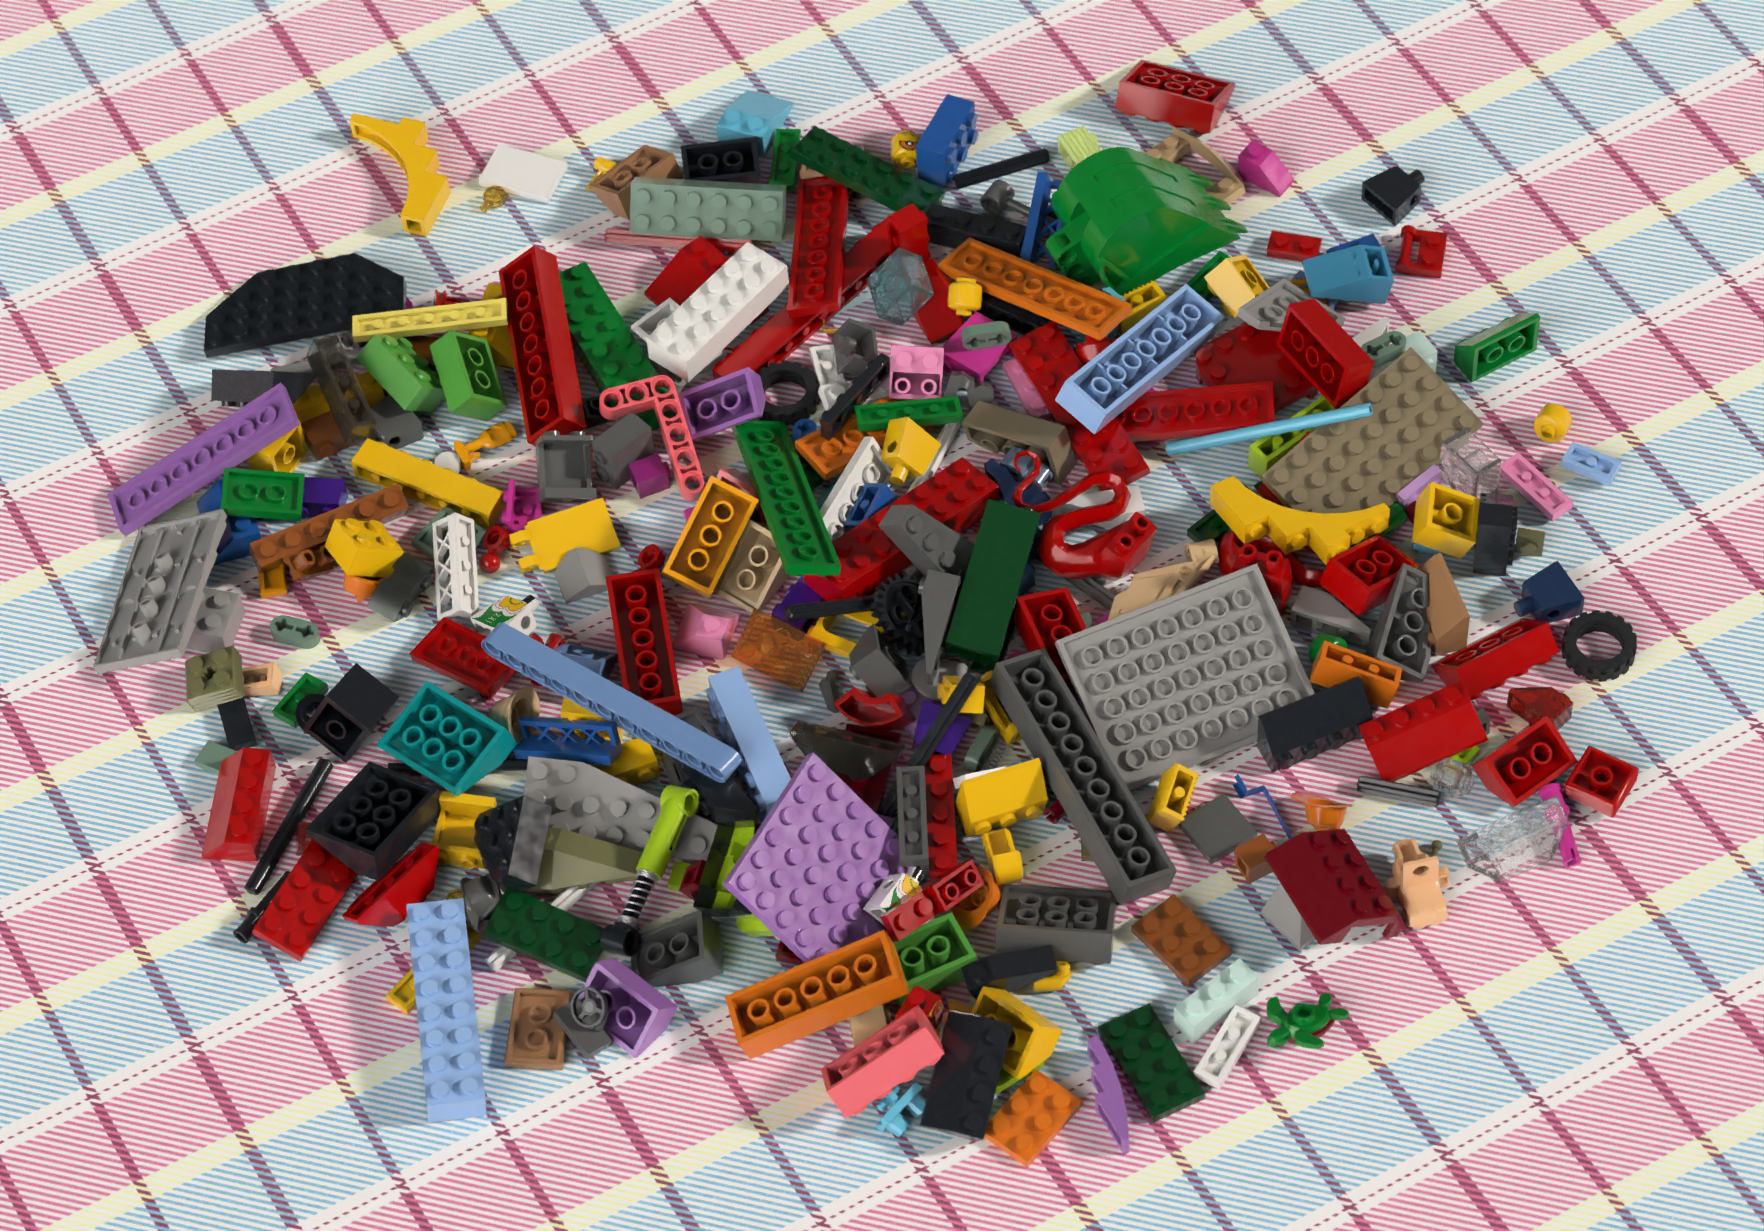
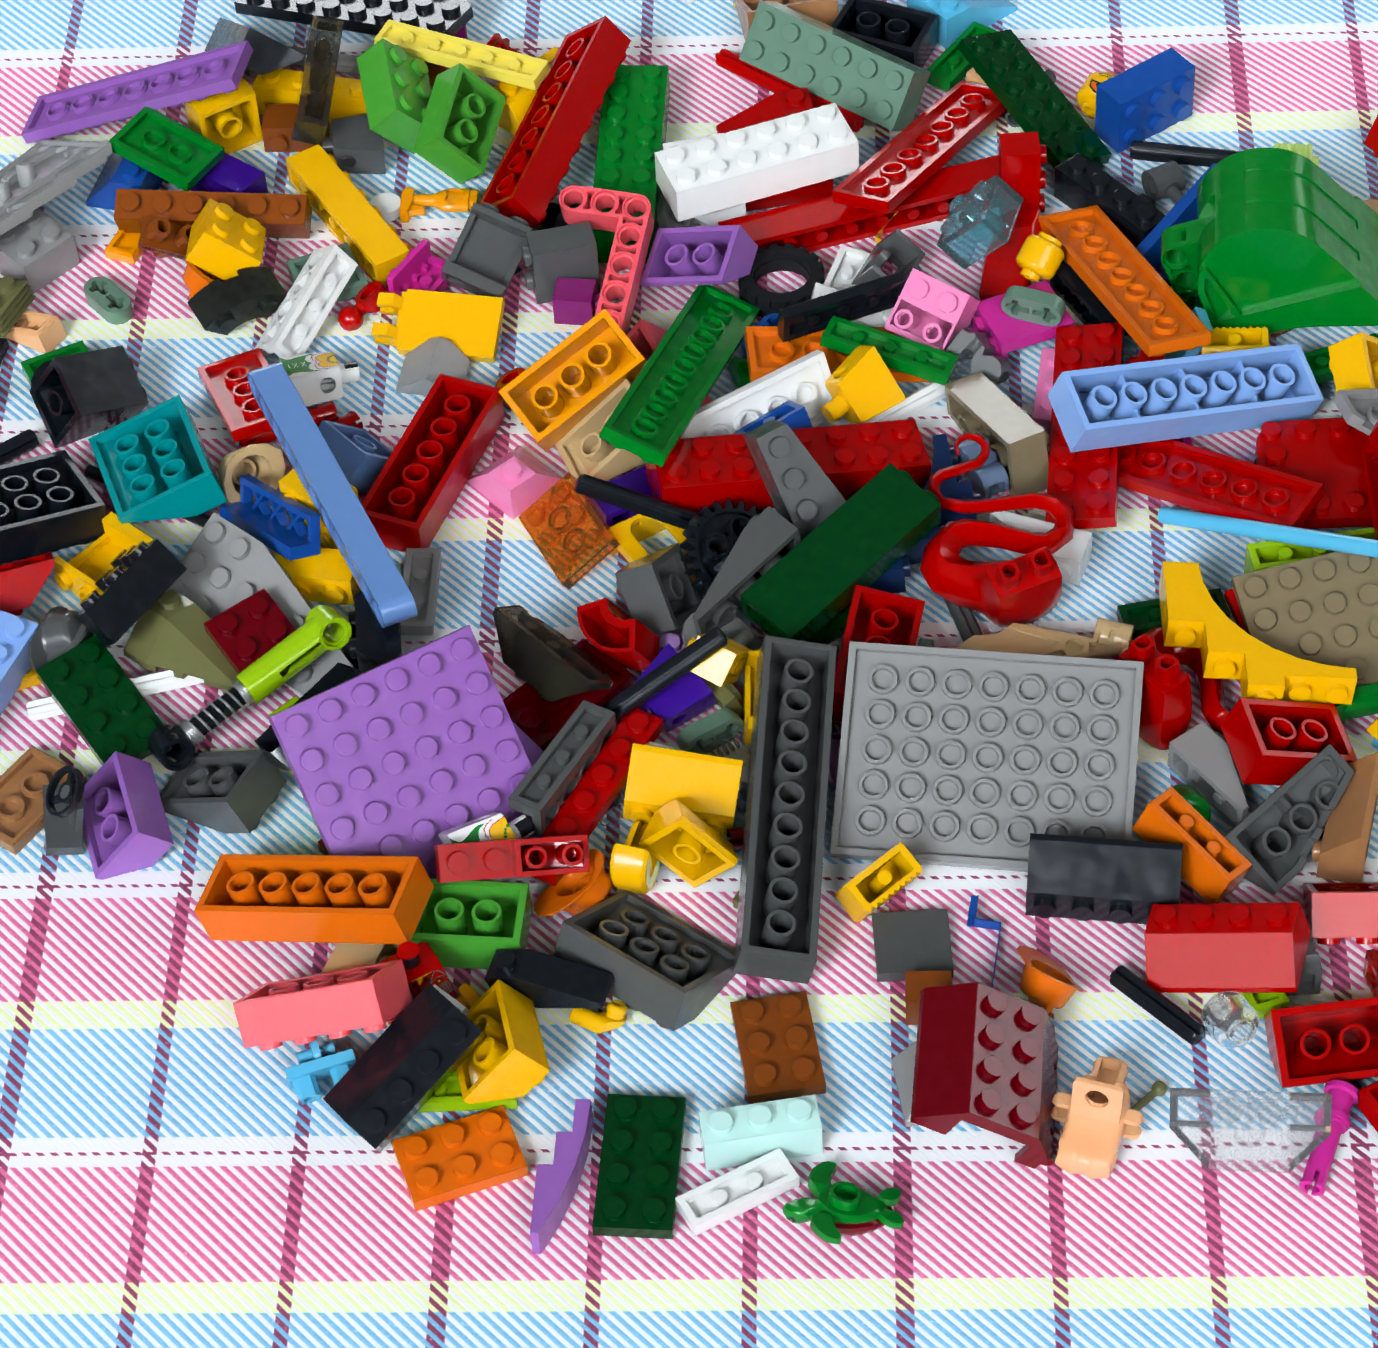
camera: 30 degrees right, 5 degrees down
light blue brick [706,666,791,823] -> none
dark grey bar [819,671,839,713] -> none
none -> dark red plate [204,588,296,674]
none -> yellow slope [638,799,739,888]

